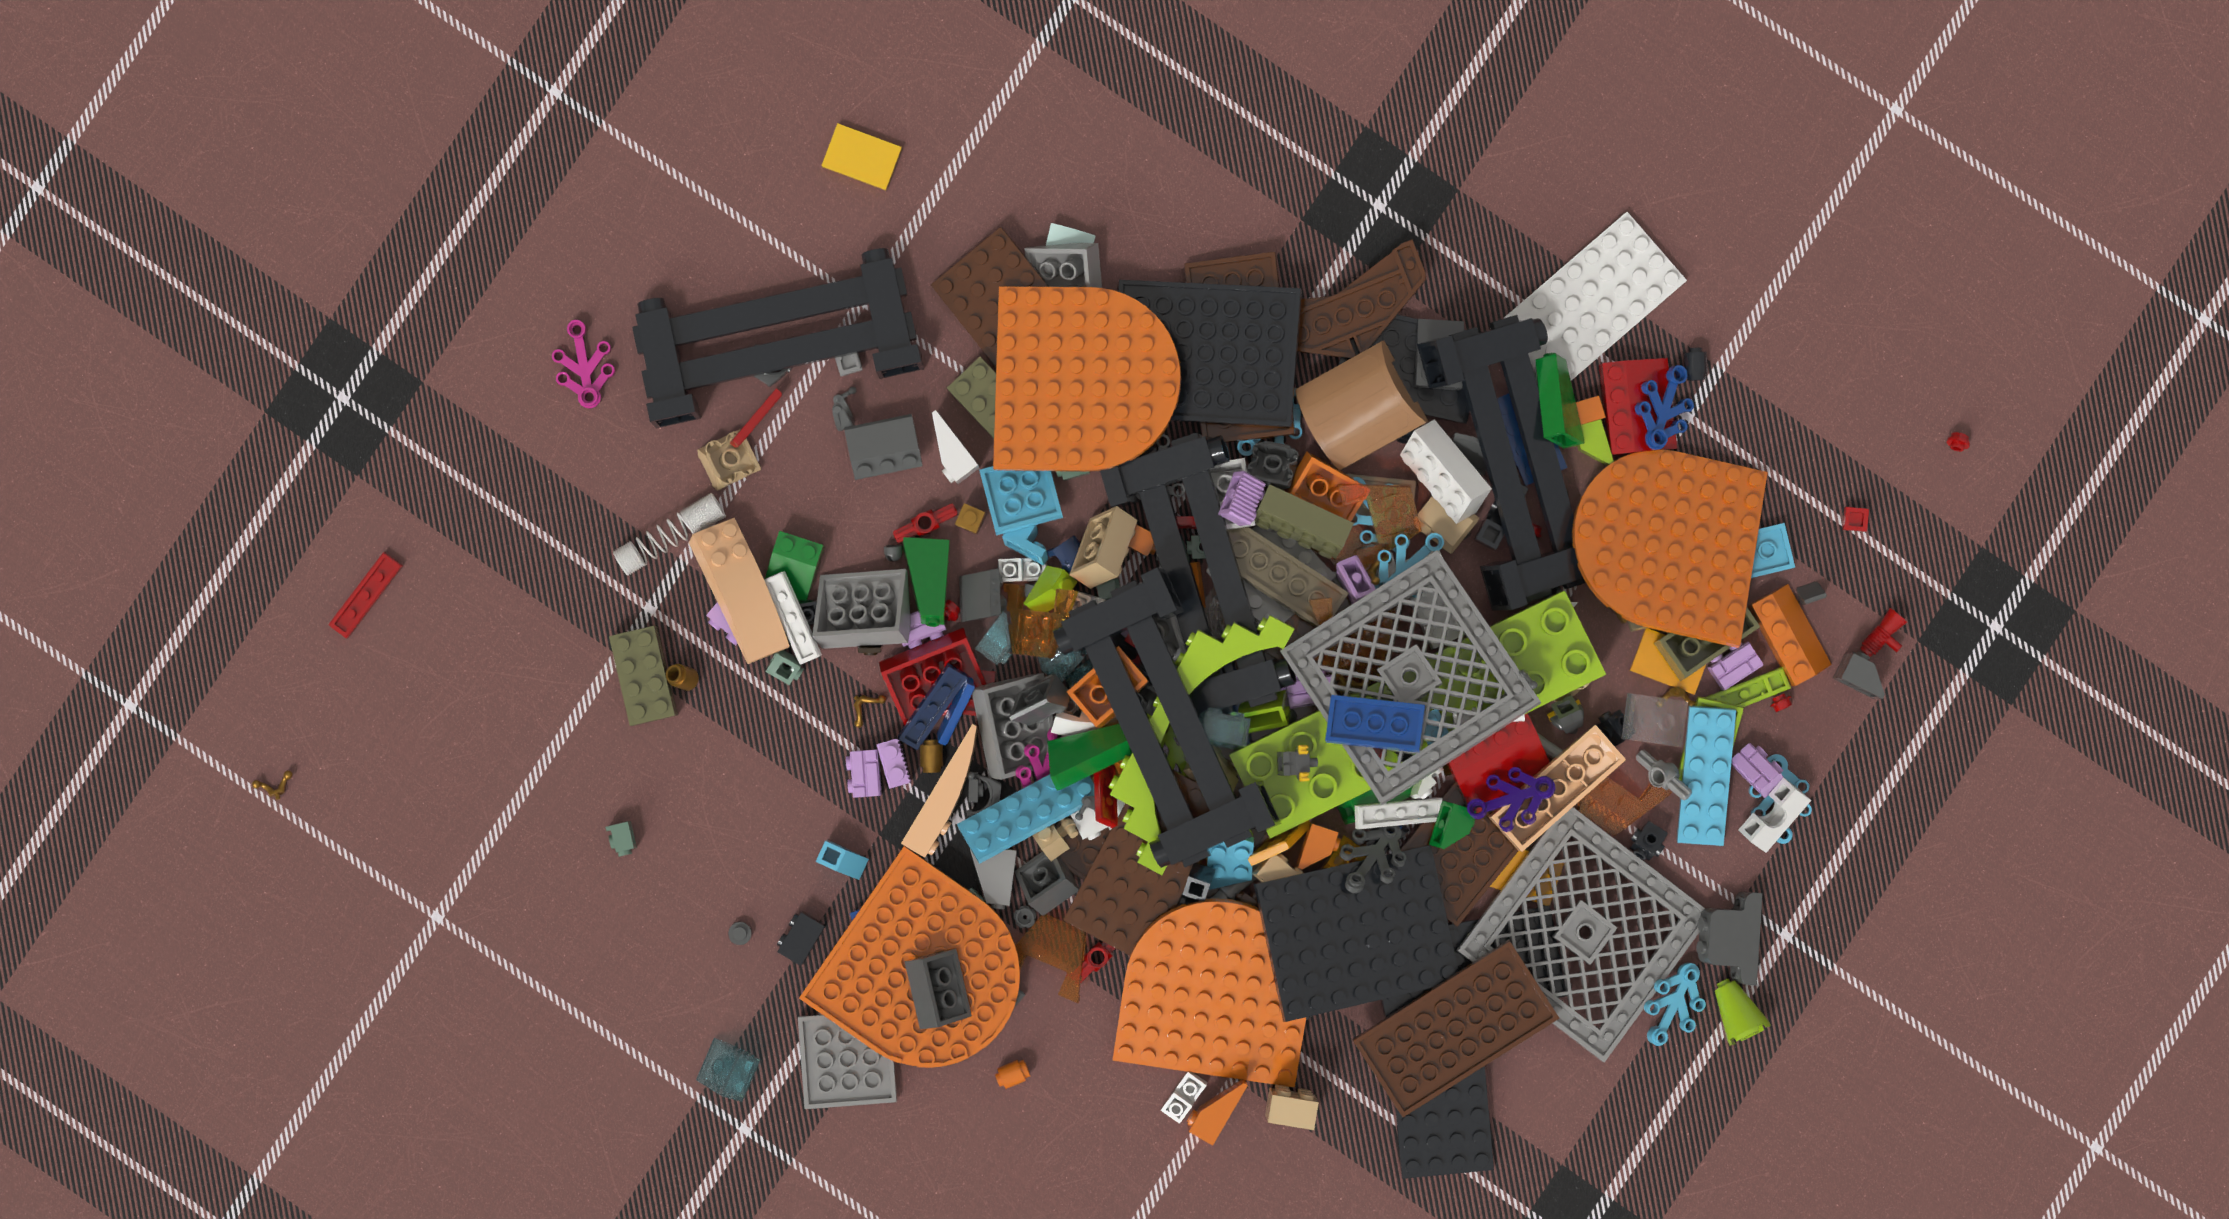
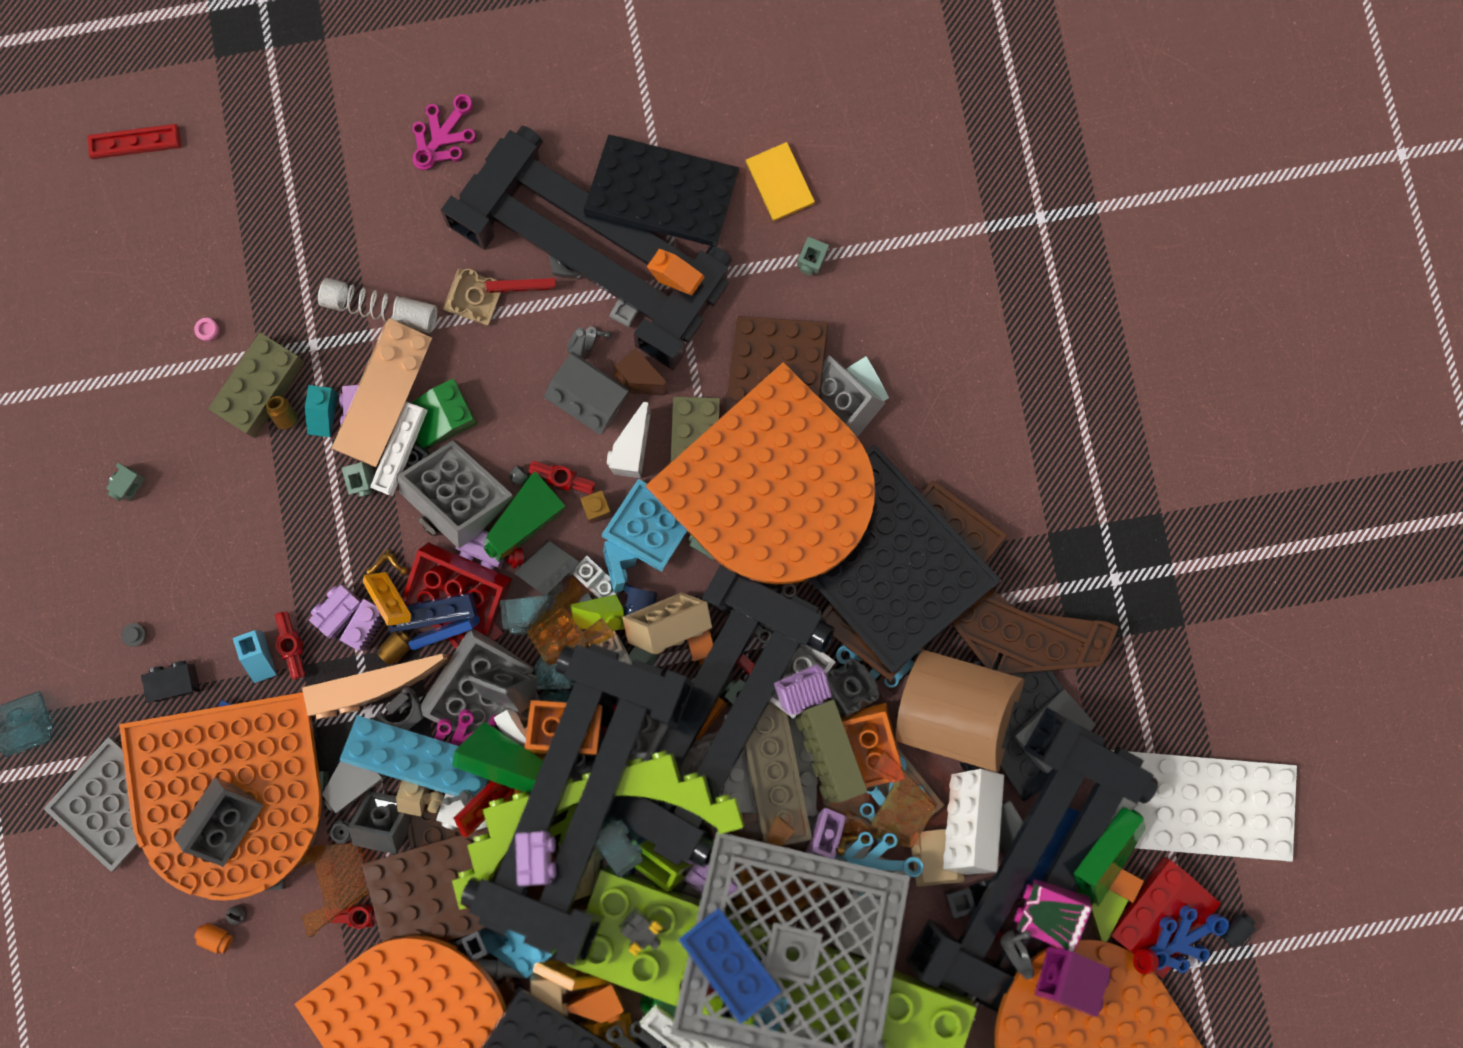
camera: 50 degrees right, 5 degrees down
none -> bright pink tile [194,318,220,342]
none -> dark grey hinge [226,905,247,925]
none -> red axle [275,611,305,680]
none -> teal slope [305,385,338,438]
none -> light orange plate [363,572,411,626]
none -> lavender brick [516,832,556,886]
none -> black plate [584,134,739,247]
none -> reddish brown slope [615,348,667,396]
none -> orange slope [647,249,704,295]
none -> sand green brick [797,237,829,276]
none -> dark grey helmet [1000,930,1034,979]
none -> slope [1014,879,1092,952]
none -> magenta slope [1034,947,1111,1017]
none -> red tile [1133,949,1158,975]

